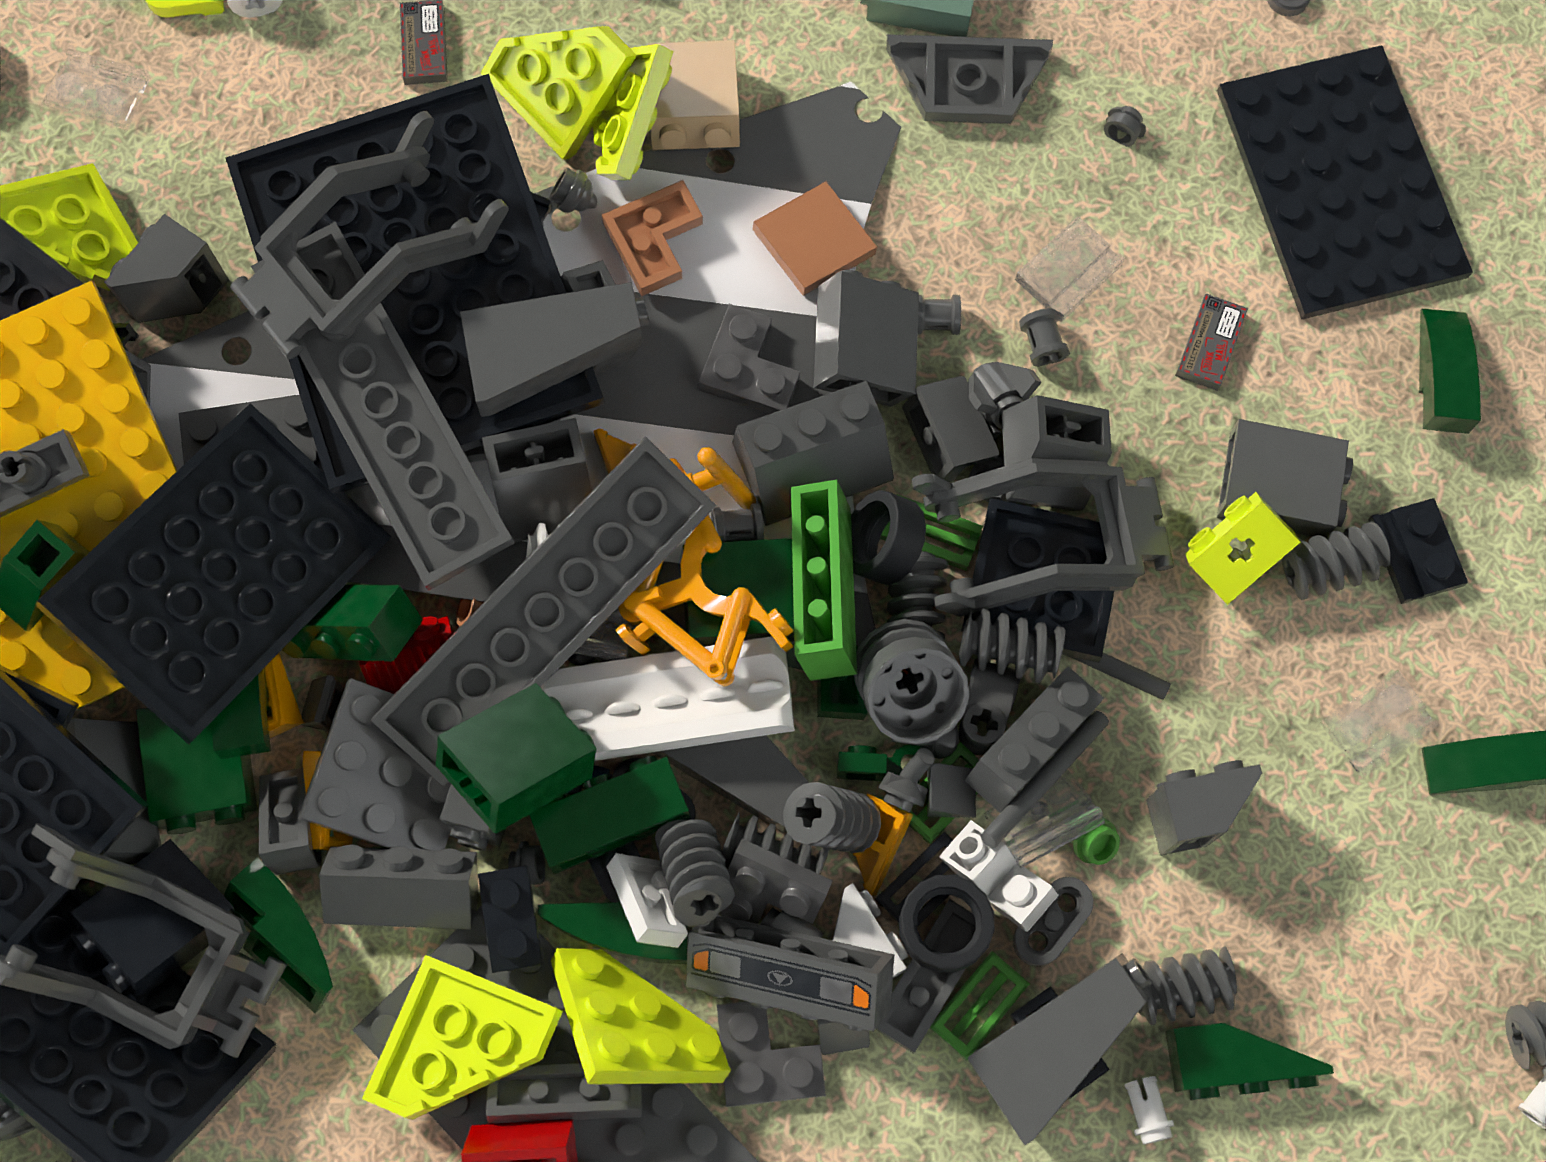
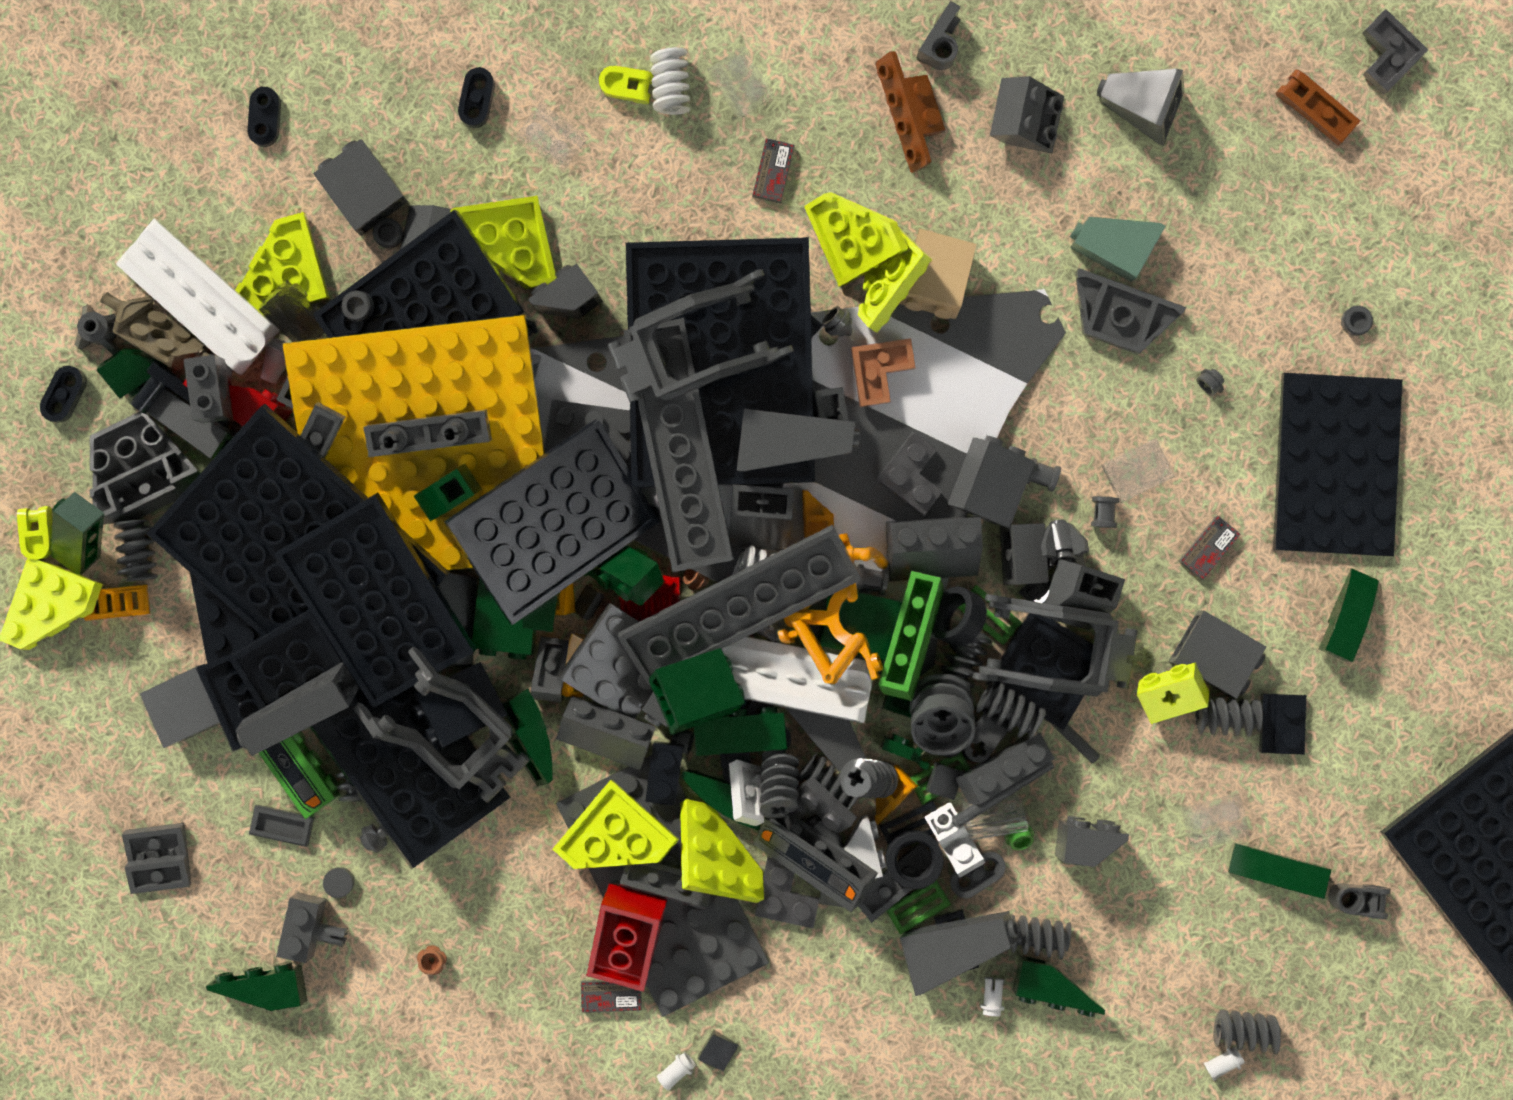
camera: 25 degrees right, 15 degrees up
nougat tile [752,182,877,296] -> none
dark grey plate [878,748,935,812] -> none

